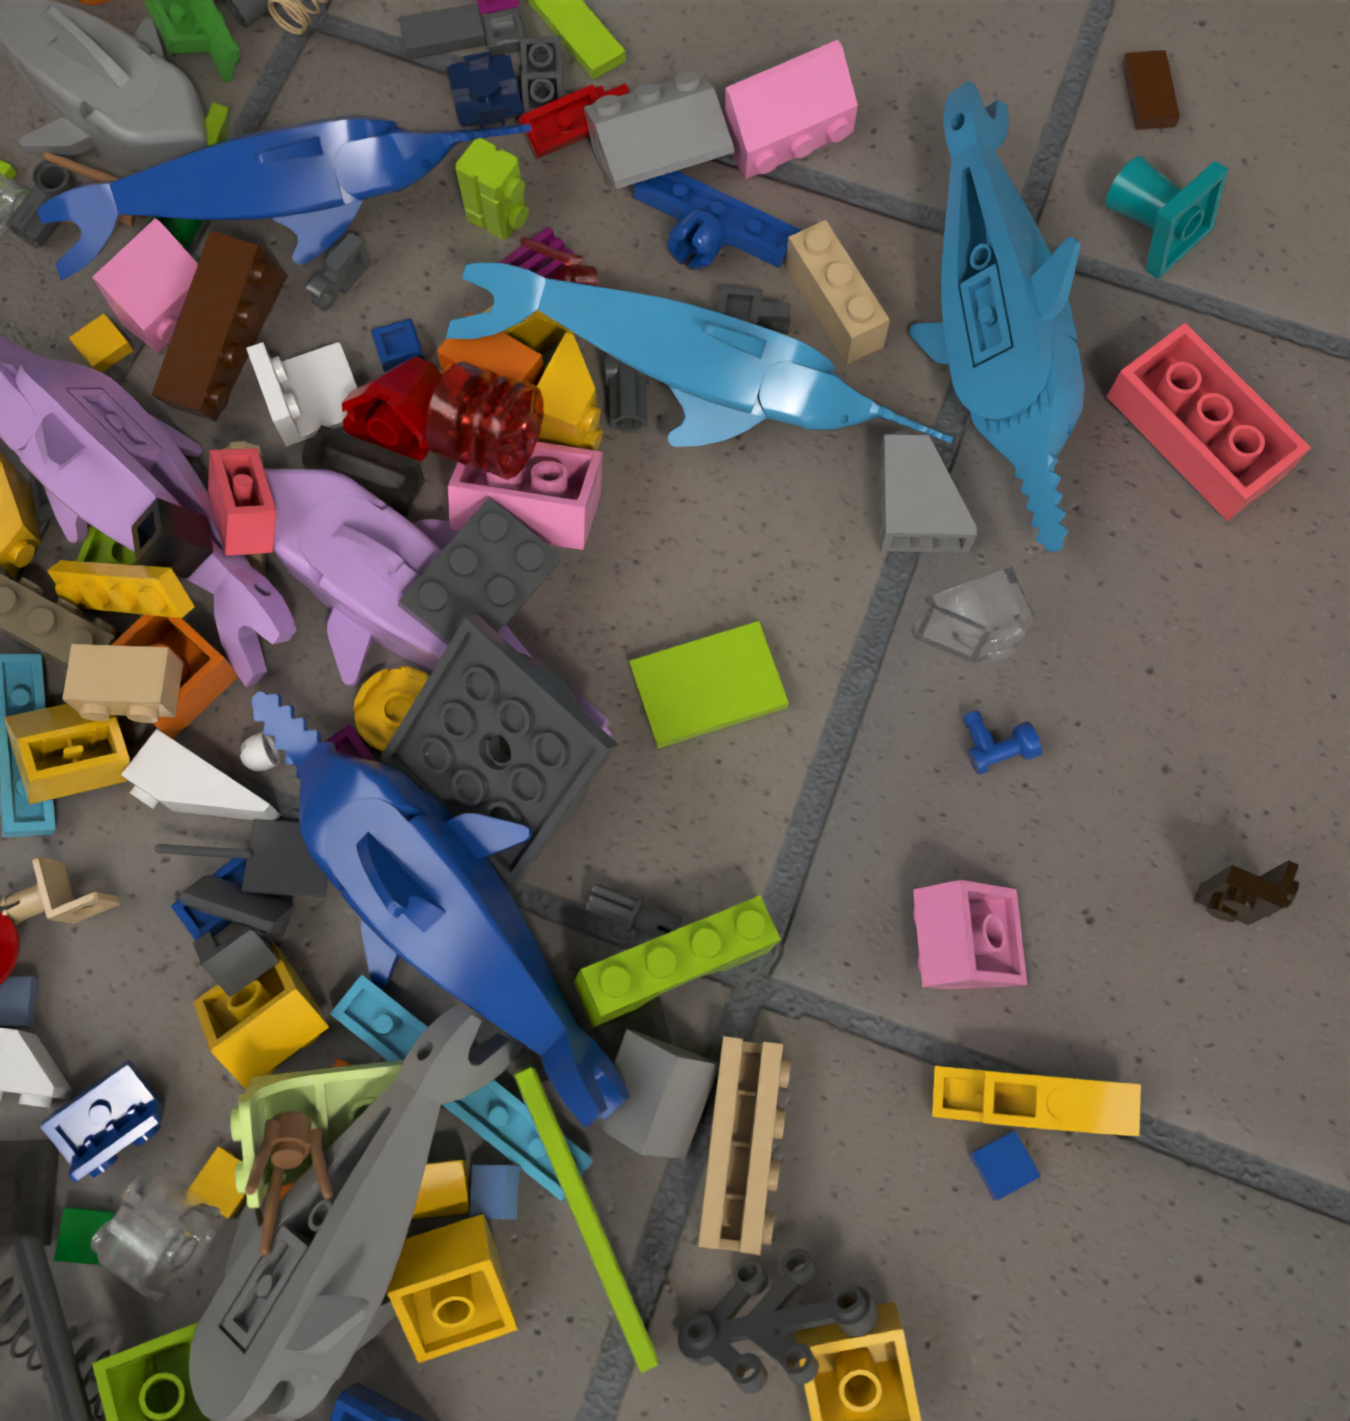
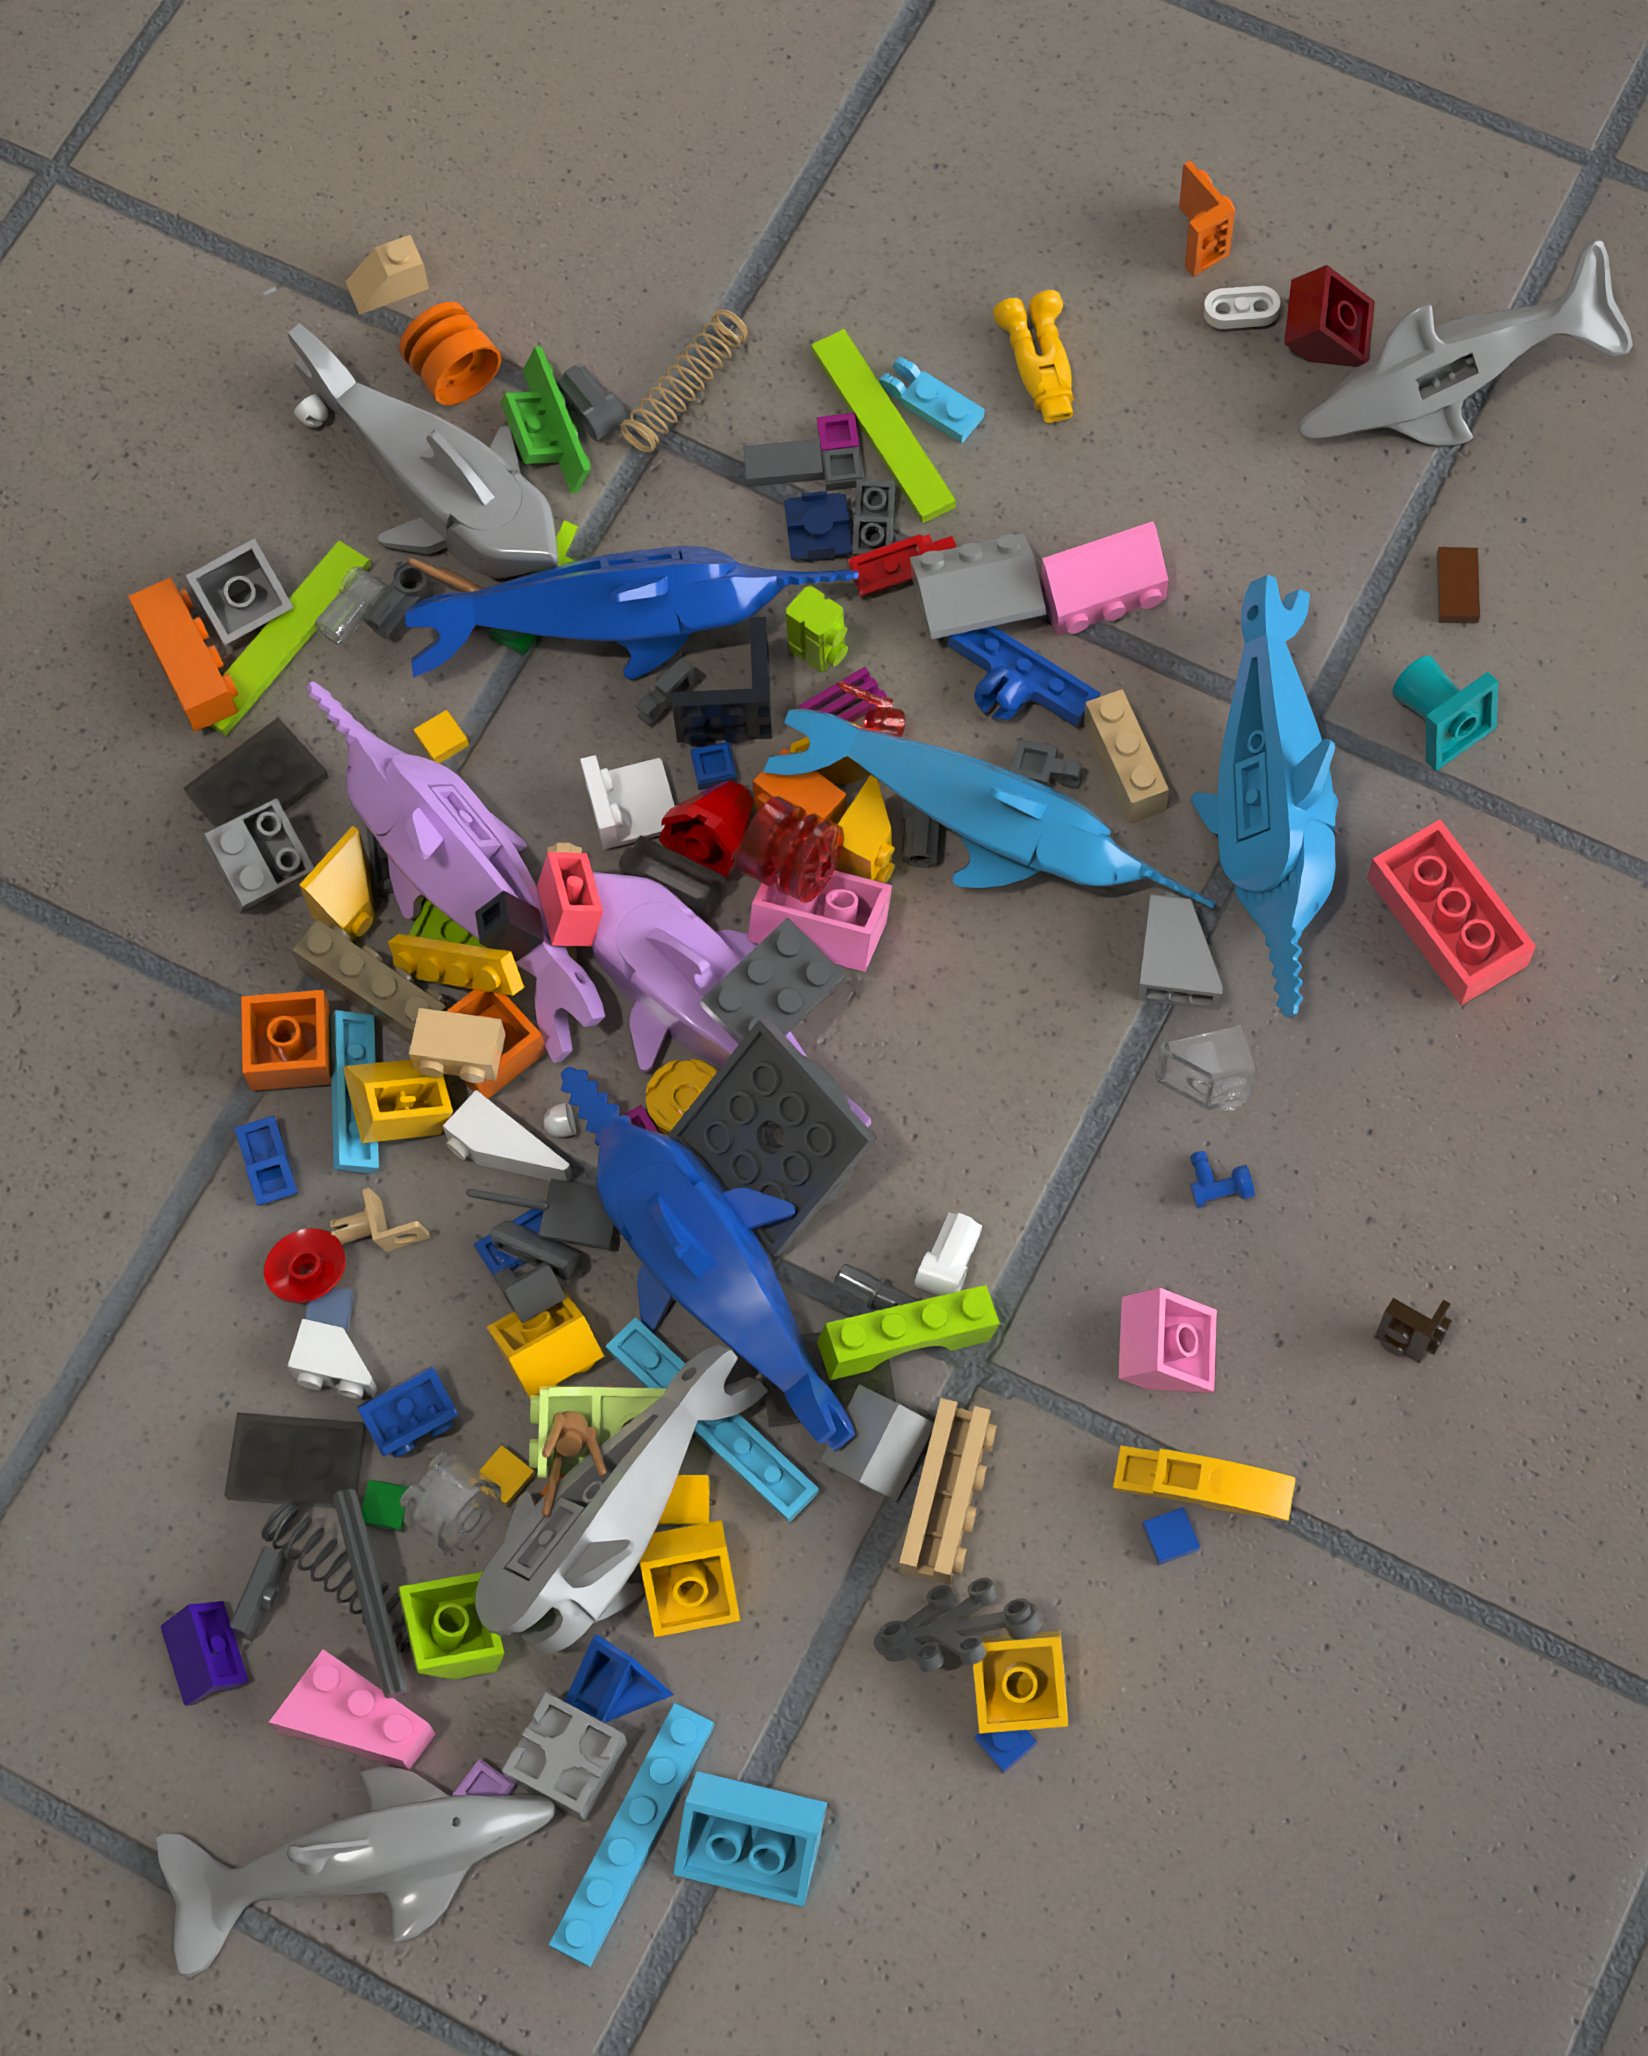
camera: 10 degrees right, 5 degrees down
bright pink slope [92,218,198,353] -> none
reddish brown wedge [152,230,288,422] -> none
medium blue tile [469,1164,520,1220] -> none
lime tile [512,1065,659,1374] -> none
lime tile [629,621,789,749] -> none
none -> black bracket [672,617,772,746]
none -> white piece [914,1213,982,1296]

